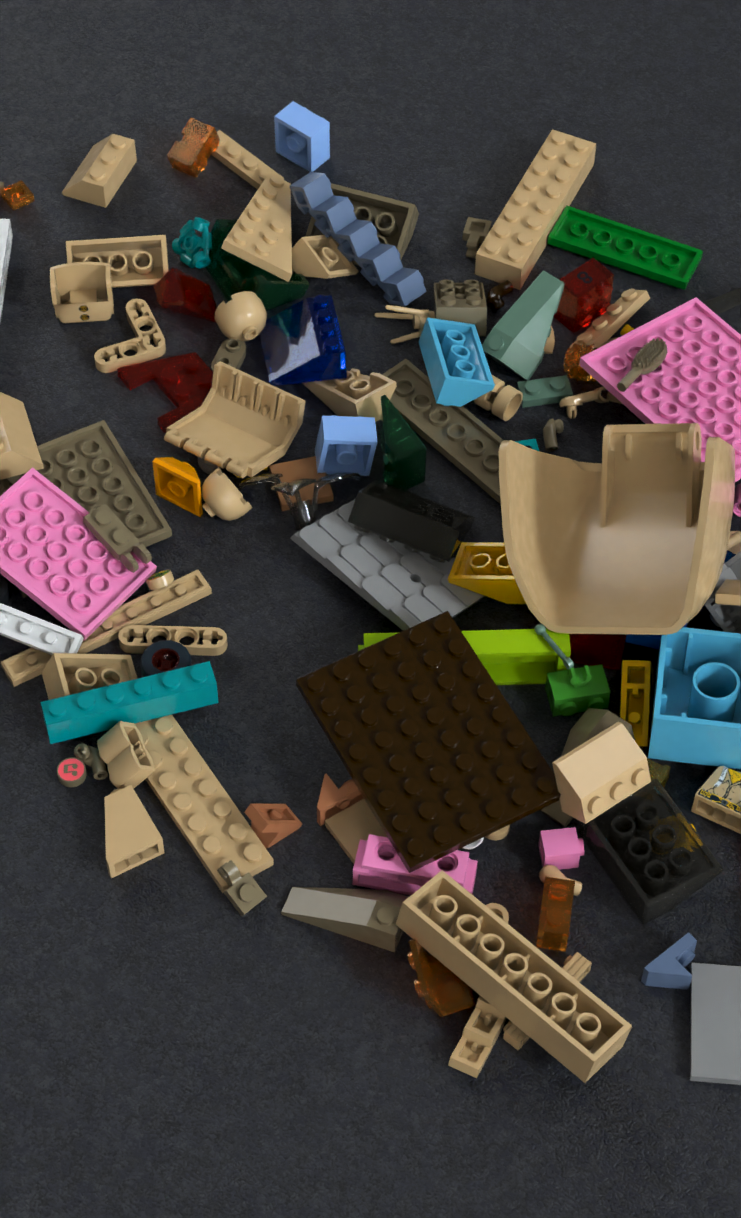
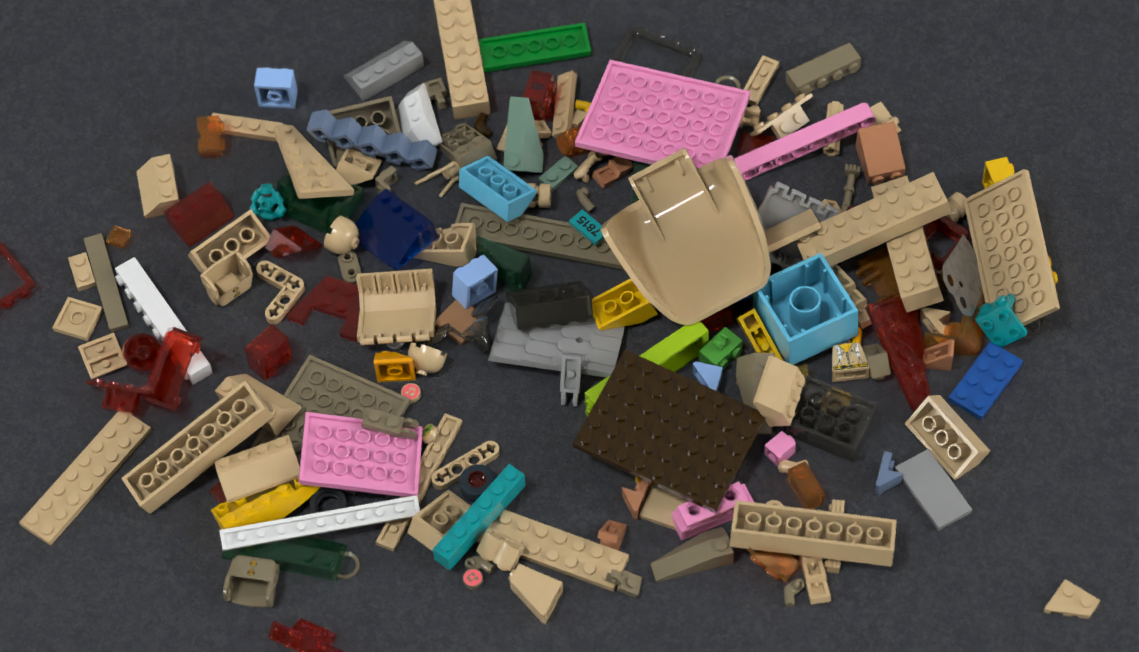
camera: 30 degrees left, 5 degrees up
sand green hinge [535,624,574,670] -> none
dark tan piece [617,338,667,392] -> none
none -> clear red slope [164,181,234,247]
none -> clear red brick [244,324,293,381]
none -> light grey slope [344,41,424,102]
none -> dark tan bracket [375,166,398,199]
none -> white wedge [395,83,442,147]
none -> tile [401,383,421,403]
none -> tan plate [535,120,552,139]
none -> light grey hinge [560,353,582,406]
none -> nougat slope [592,156,635,189]
none -> light blue slope [693,362,723,392]
none -> dark tan arm [784,578,805,607]

